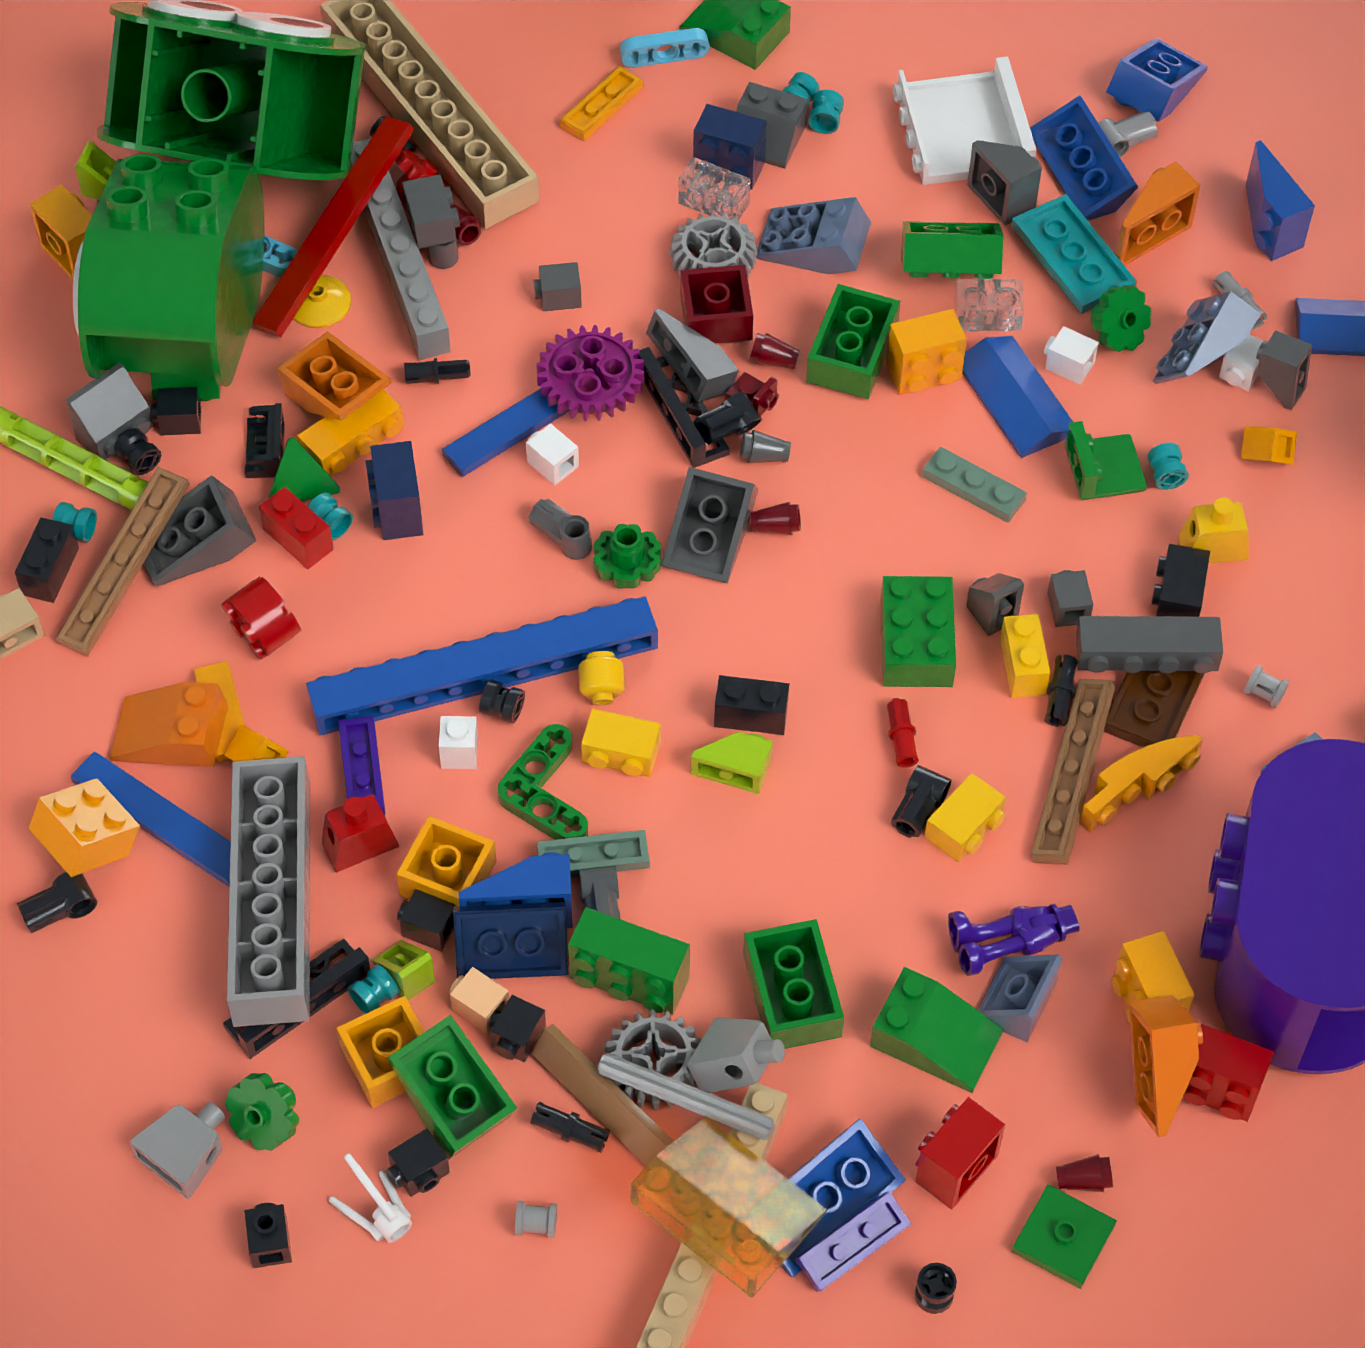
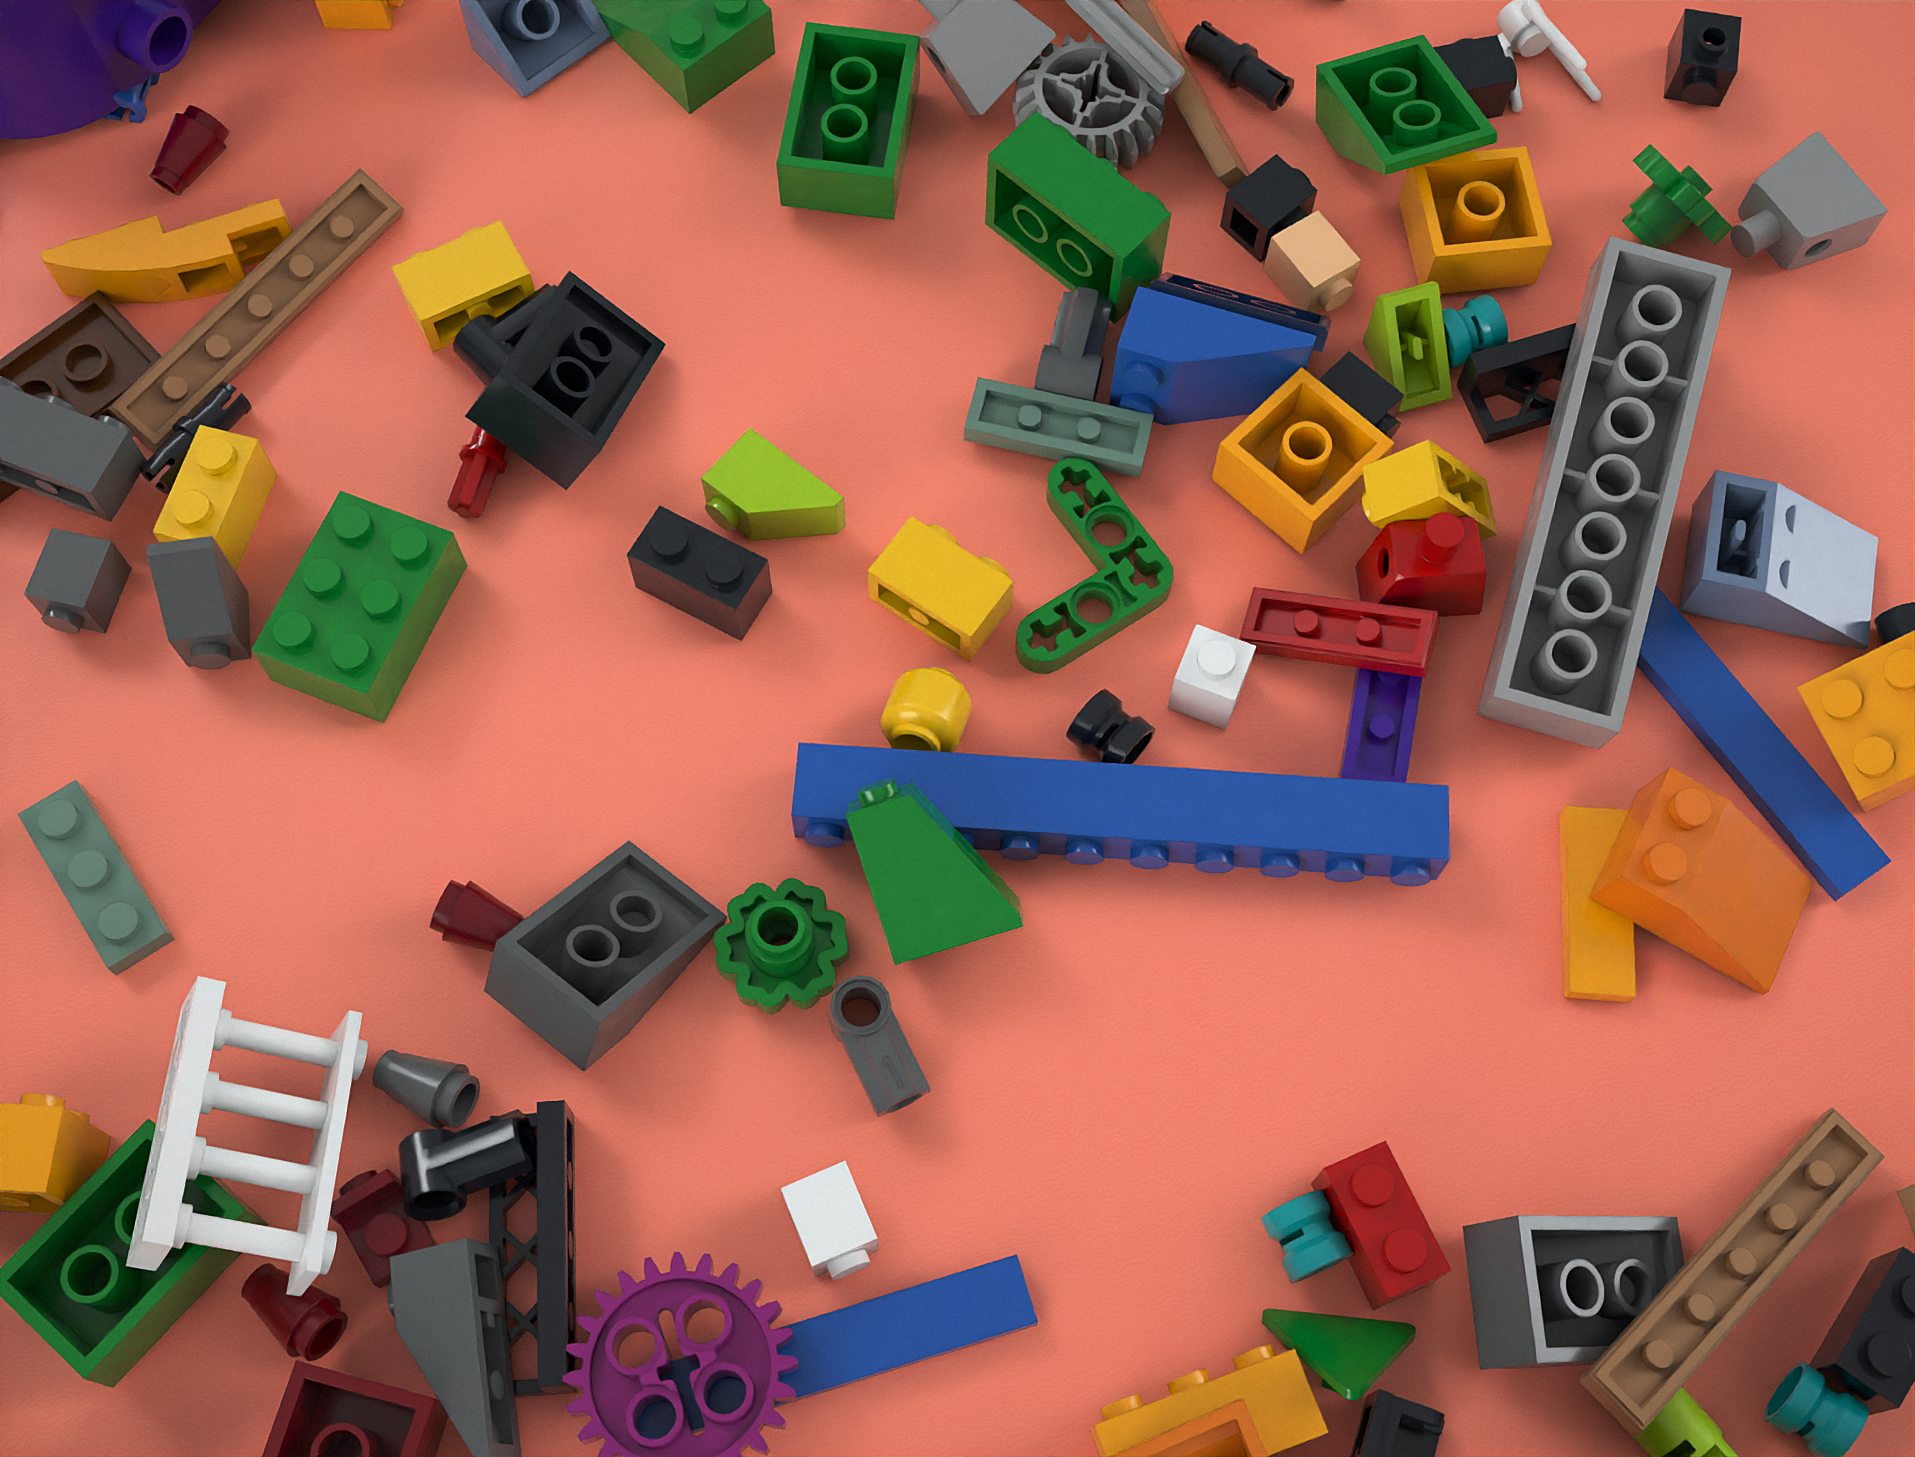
camera: 160 degrees left, 10 degrees up
red brick [220,576,301,660] -> none
light orange panel [224,724,289,762] -> none
dark blue brick [365,441,424,540] -> none
dark purple piece [948,904,1080,976] -> none
none -> white fence [126,976,368,1296]
none -> dark red cone [149,105,229,196]
none -> black slope [465,270,666,490]
none -> green slope [845,778,1023,965]
none -> red tile [1239,587,1440,678]
none -> yellow brick [1362,439,1498,541]
none -> sand blue slope [1679,470,1878,650]

